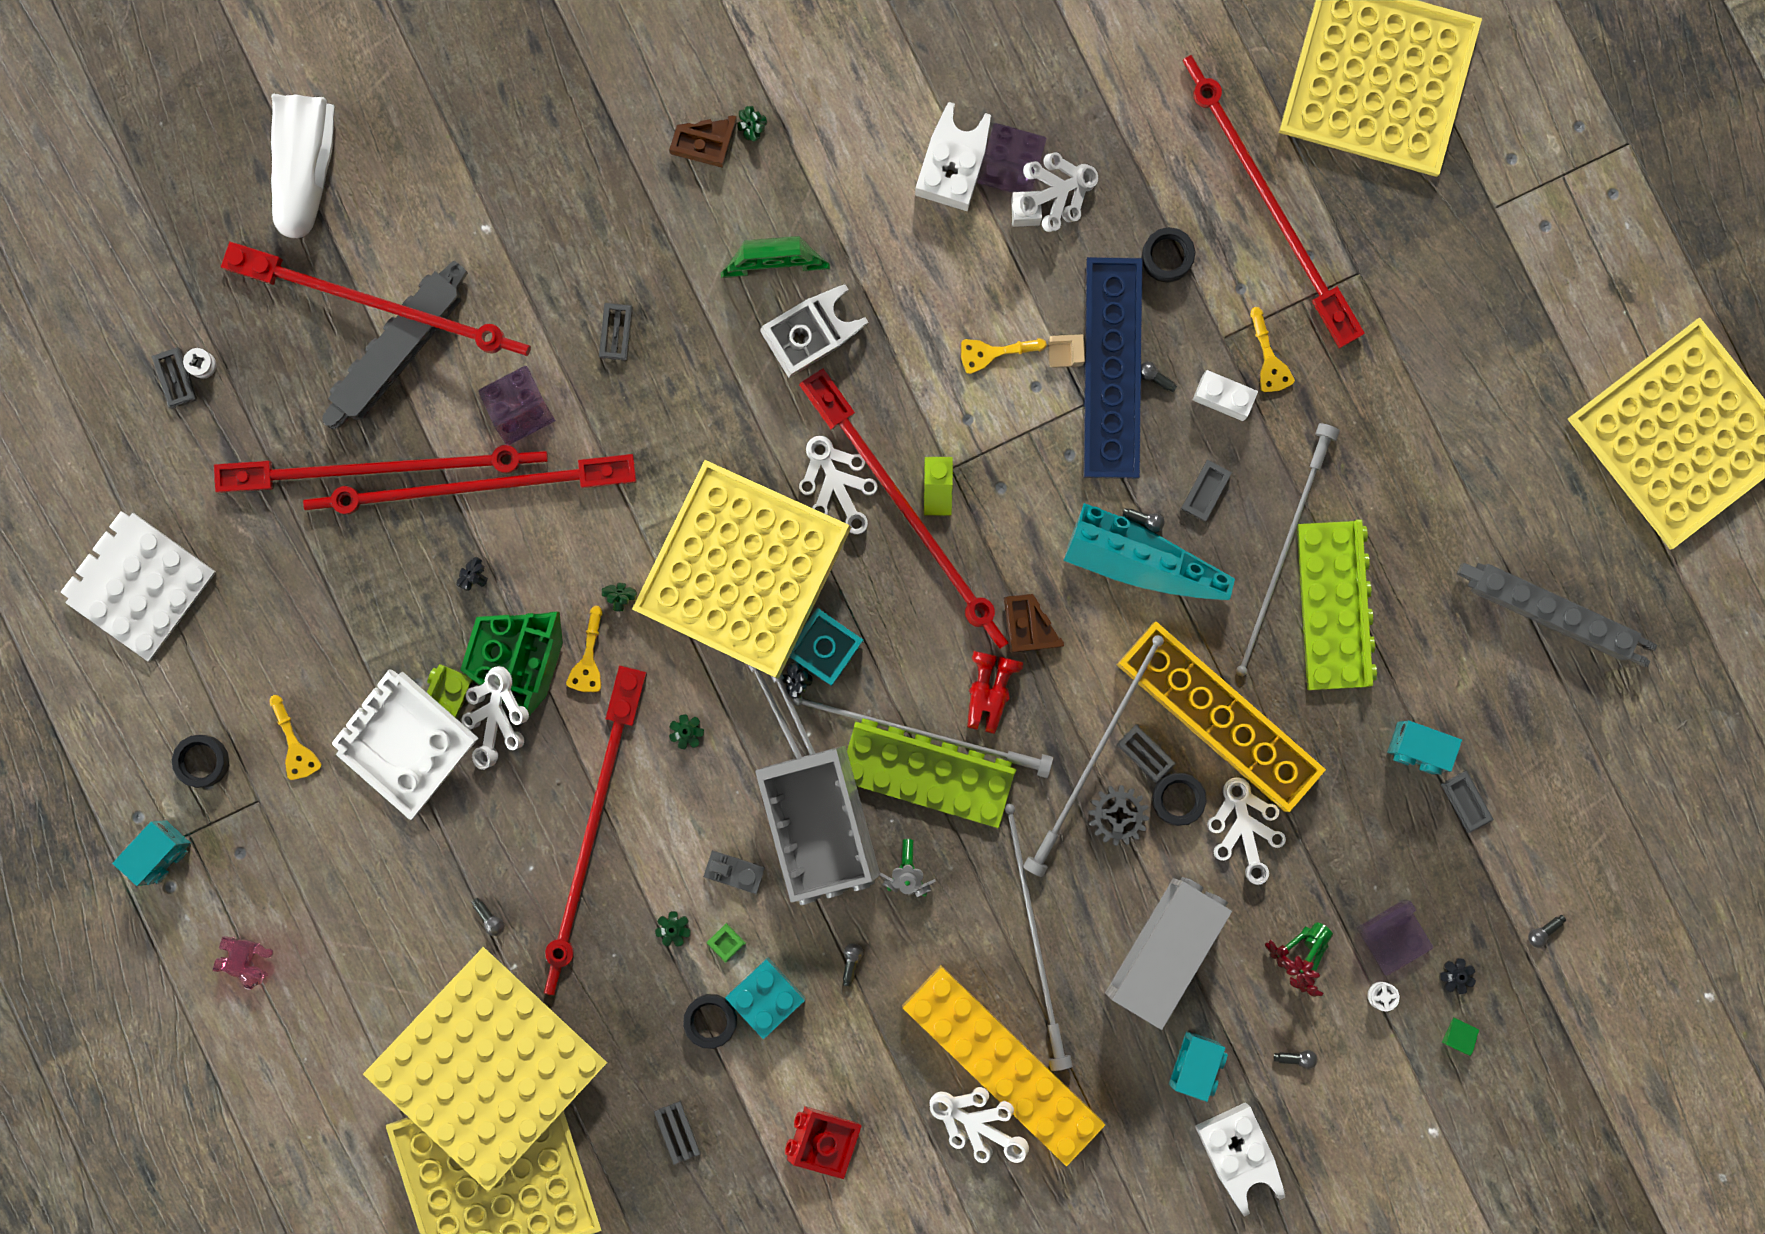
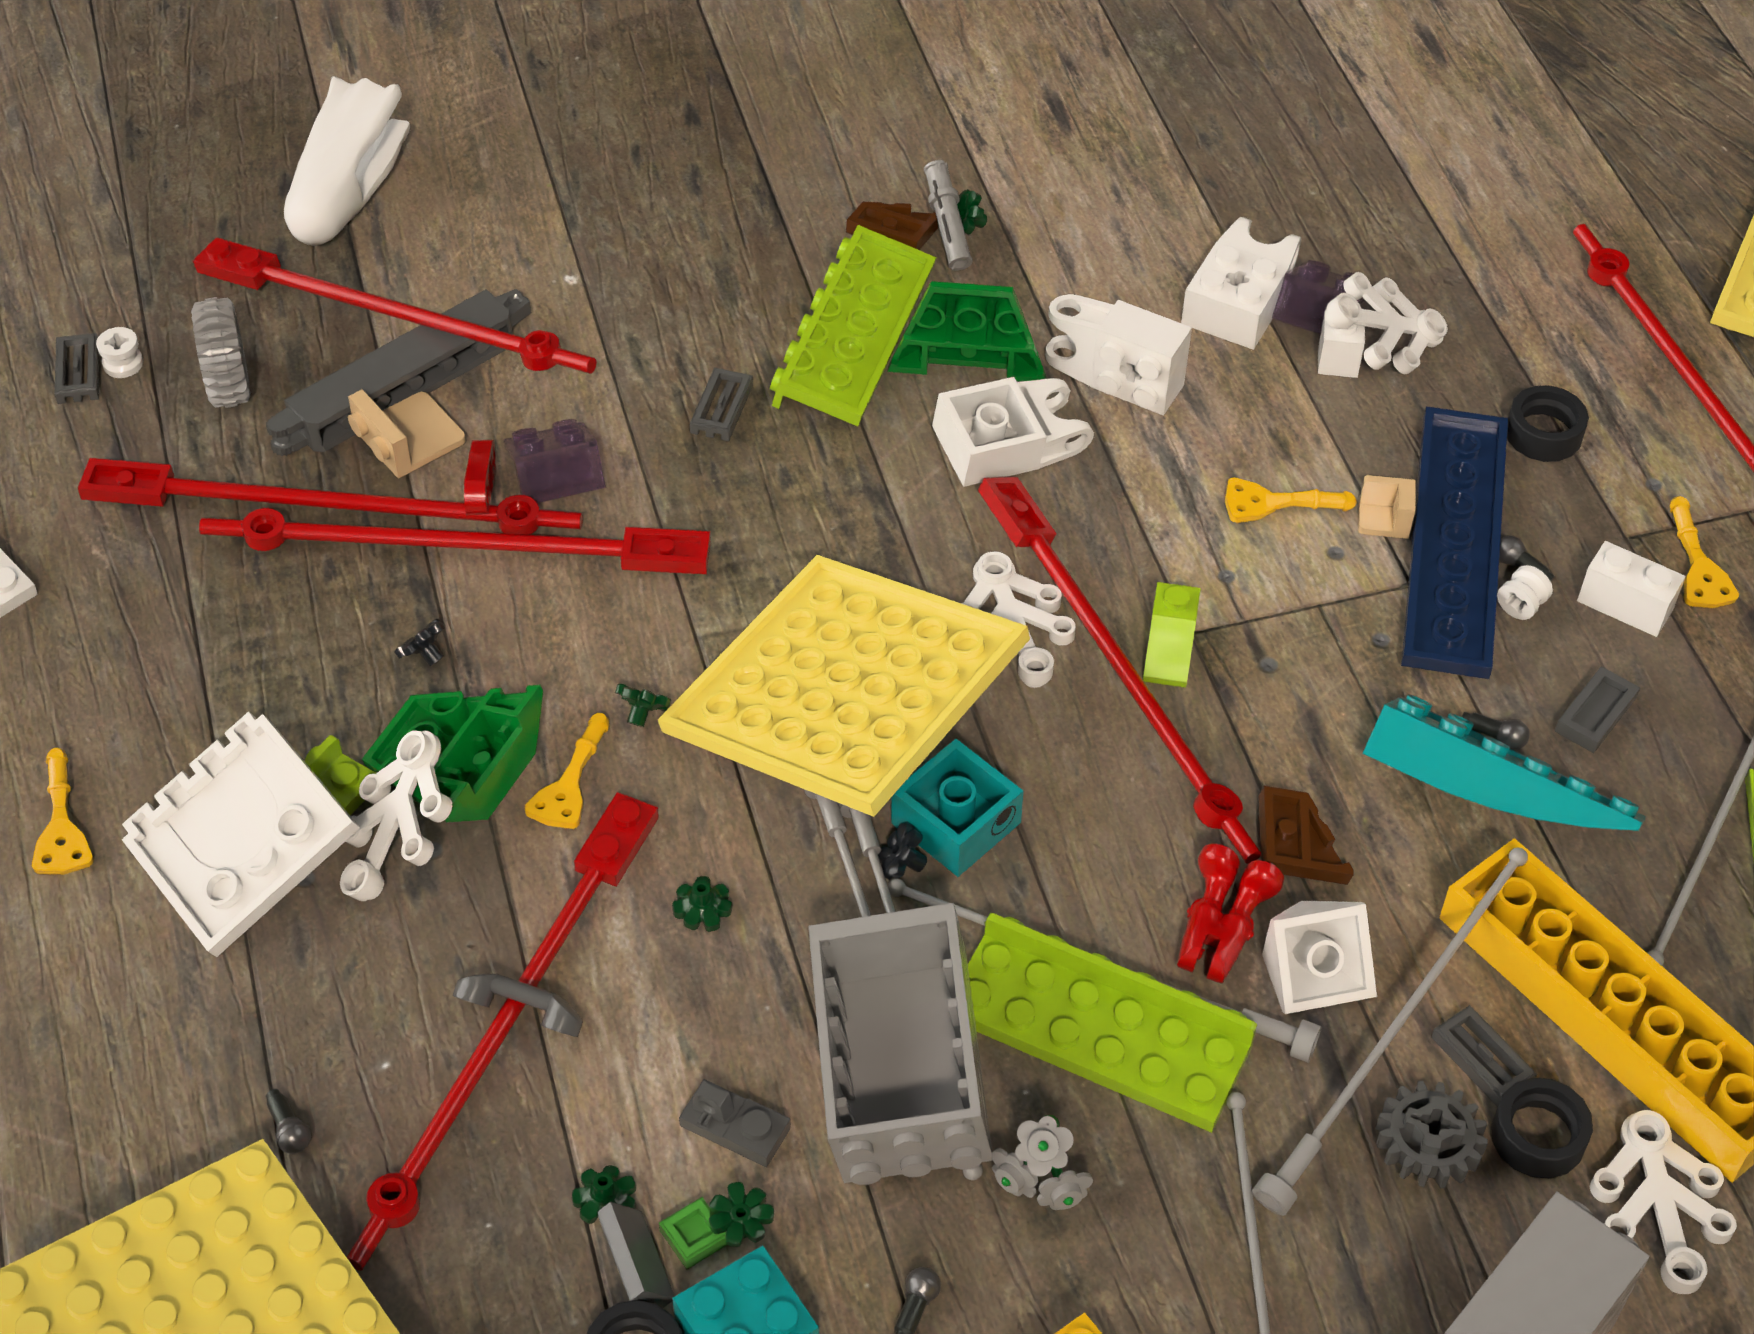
camera: 10 degrees right, 35 degrees down
none -> light grey gear [191,297,251,408]
none -> tan bracket [348,389,466,479]
none -> dark grey bar [452,974,583,1037]
none -> red beam [464,440,496,515]
none -> dark grey tile [598,1202,675,1308]
none -> dark green plant [709,1182,774,1247]
none -> lime bracket [769,225,937,426]
none -> light grey pin [924,160,973,271]
none -> white brick [1045,294,1192,416]
none -> white slope [1262,901,1377,1014]
none -> white wheel [1497,565,1553,620]

